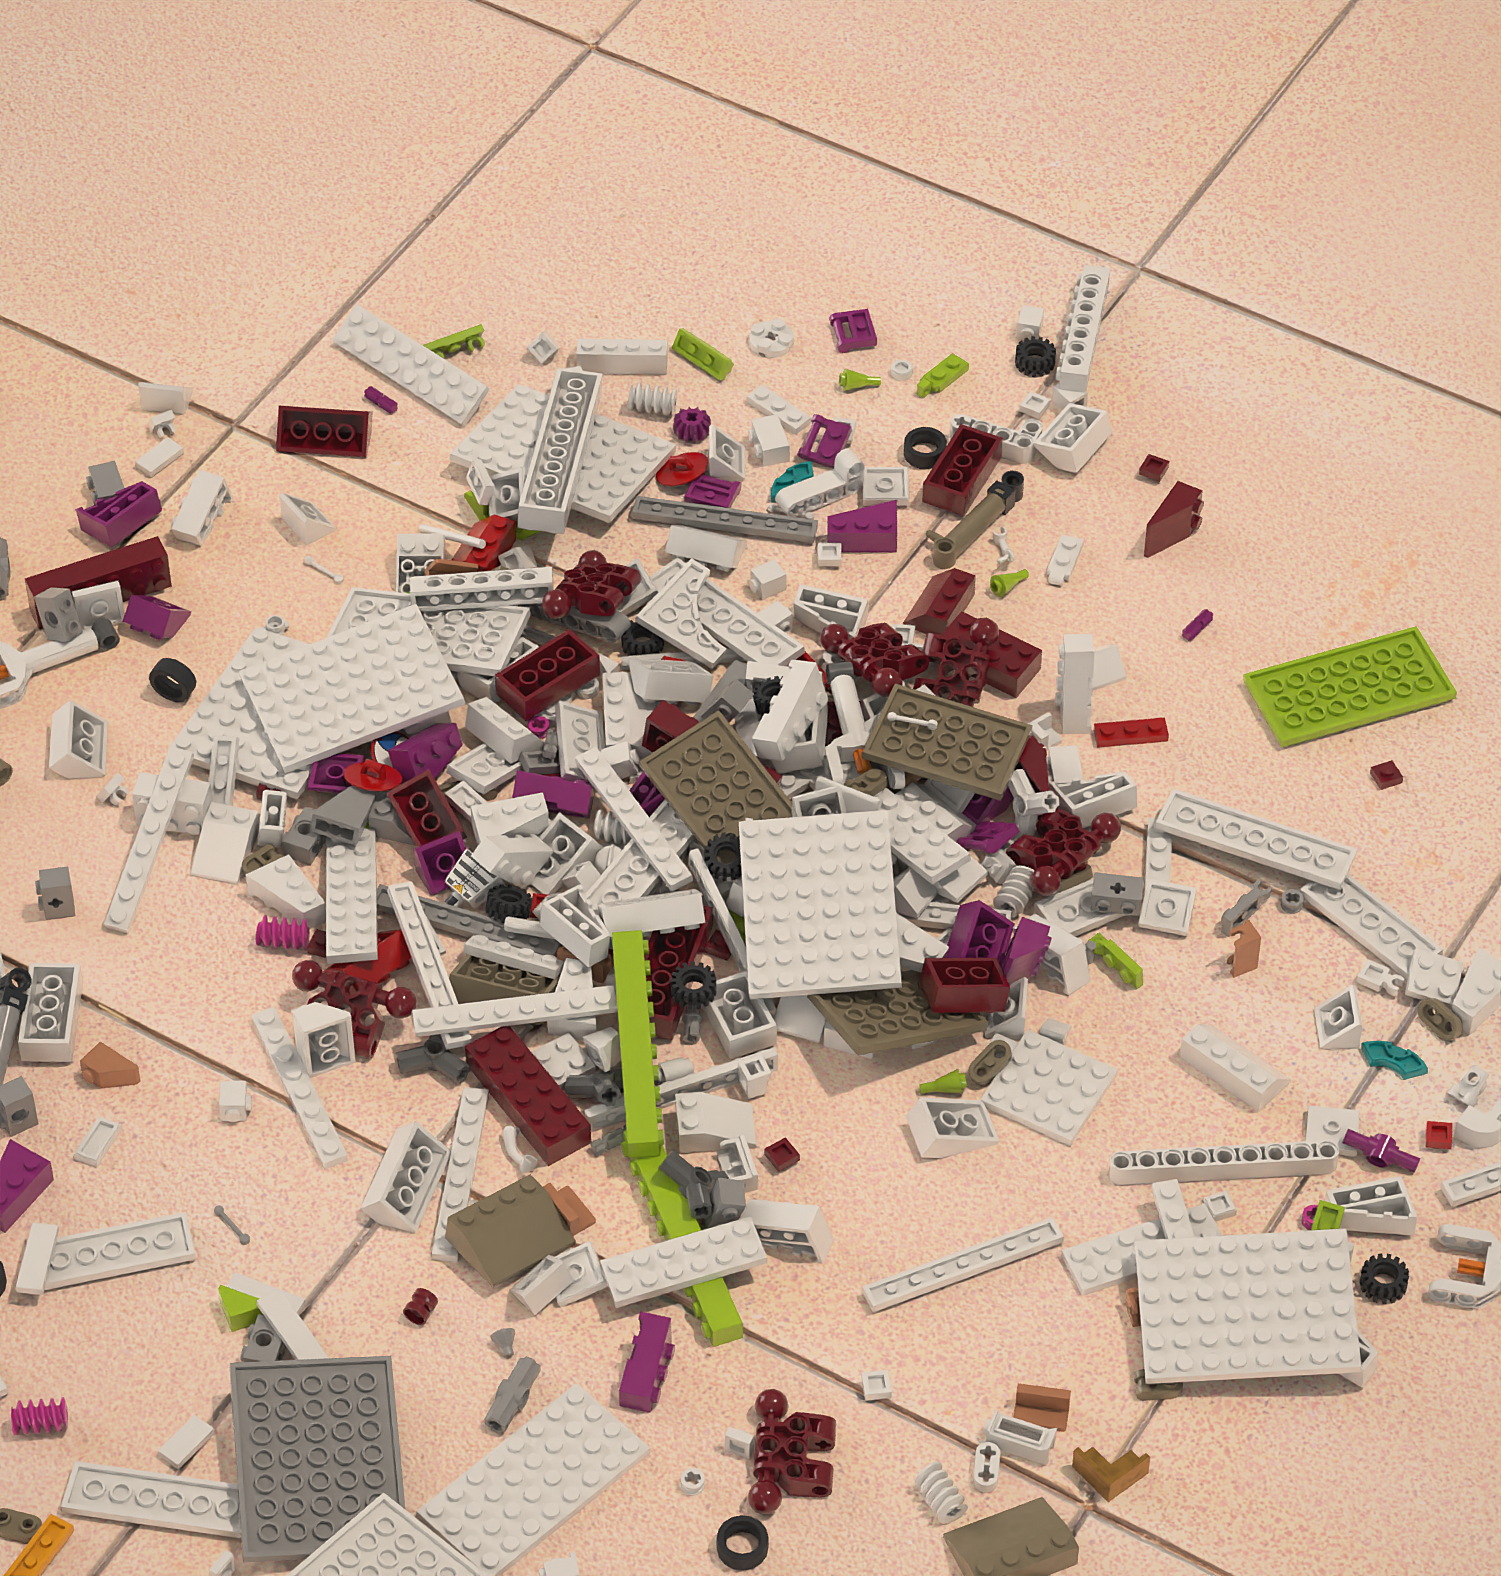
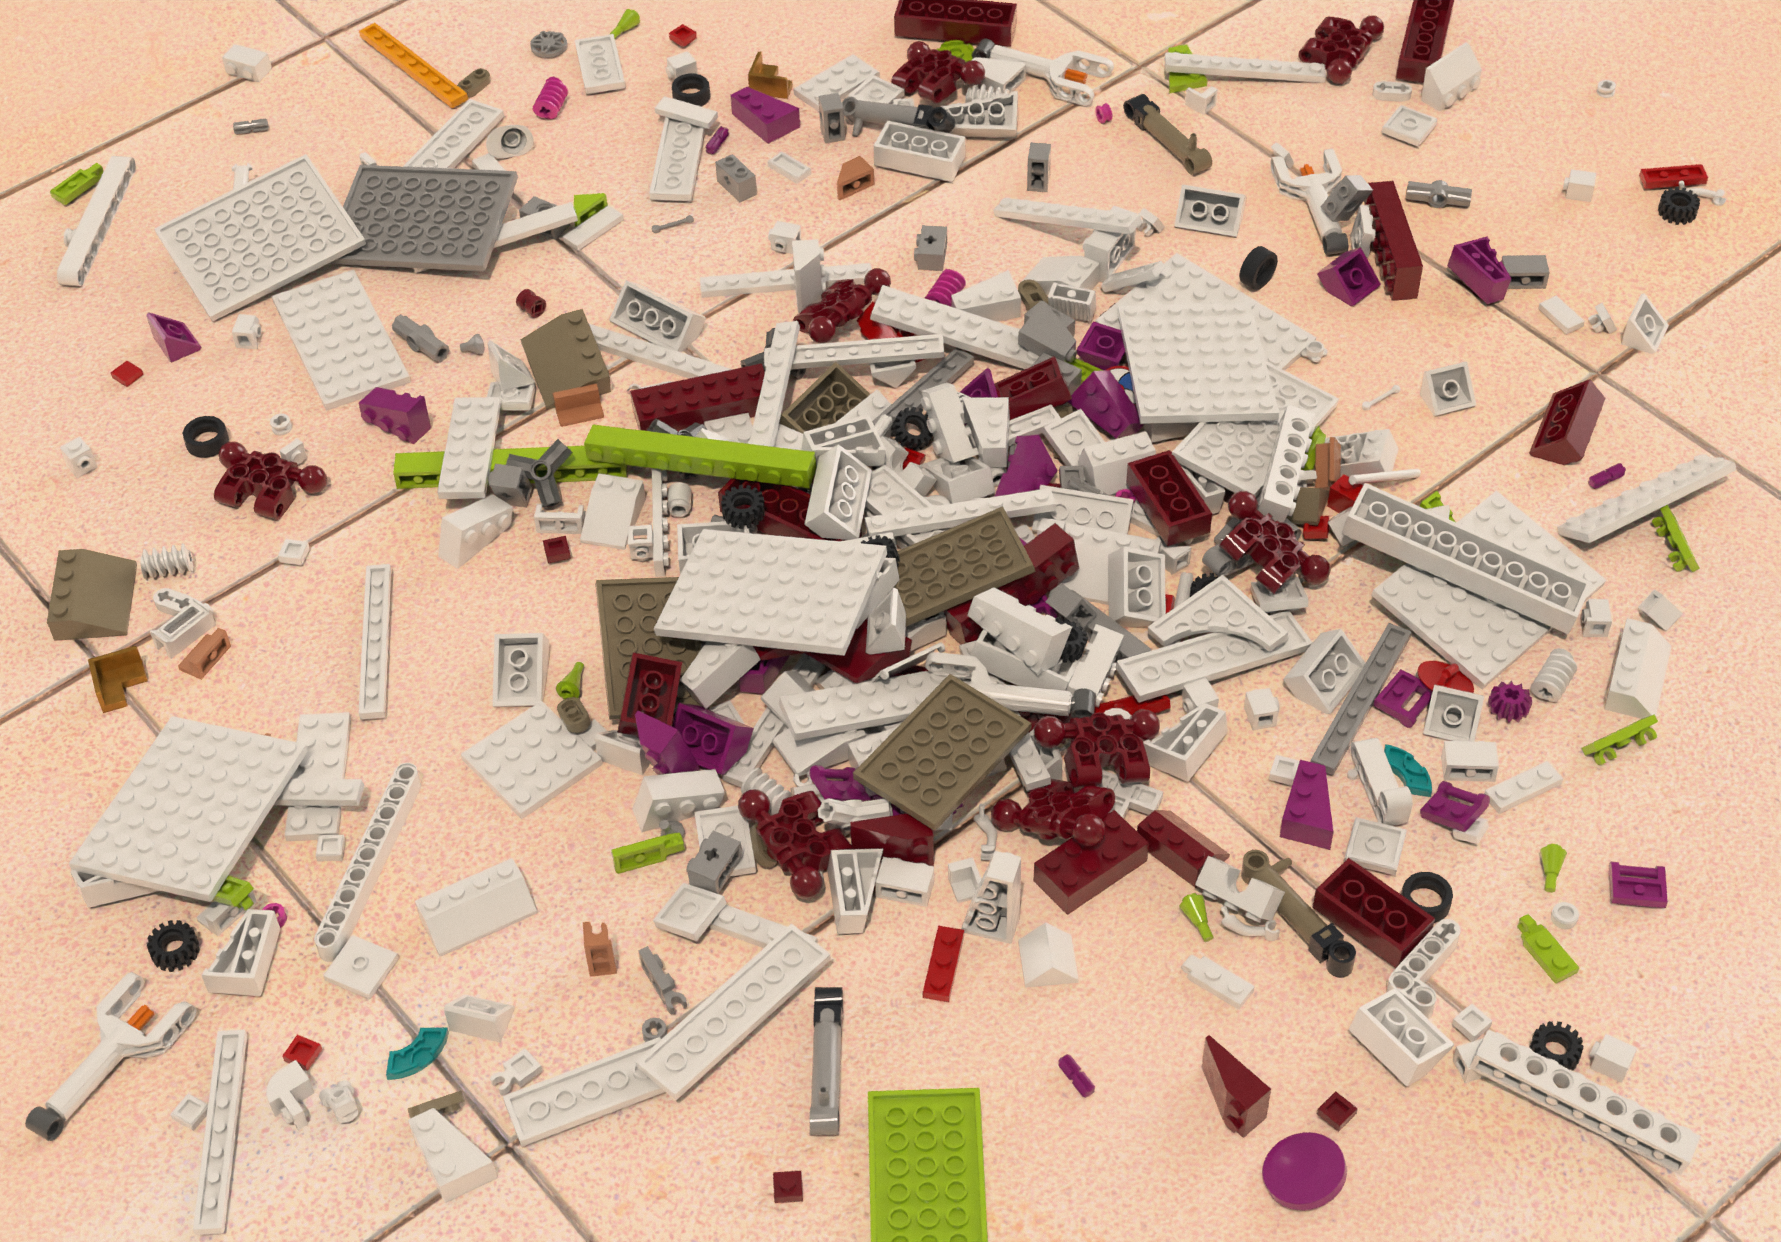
camera: 110 degrees right, 0 degrees up
white wedge [171,470,234,546] -> none
red shield [344,759,402,791] -> none
white plate [466,459,495,505] -> none
white plate [749,318,794,358] -> none
dark tan plate [844,768,887,796] -> none
white hinge [887,712,938,730] -> none
white slope [1040,1018,1072,1045] -> none
magenta pin [1342,1128,1421,1173] -> none
white plate [1405,948,1464,1009] -> none
none -> white piece [486,124,534,158]
none -> magenta piece [705,126,729,155]
none -> light grey brick [715,154,757,203]
none -> light grey piece [809,987,843,1135]
none -> light grey brick [914,225,948,271]
none -> white arch [1195,856,1285,922]
none -> magenta piece [1262,1132,1347,1210]

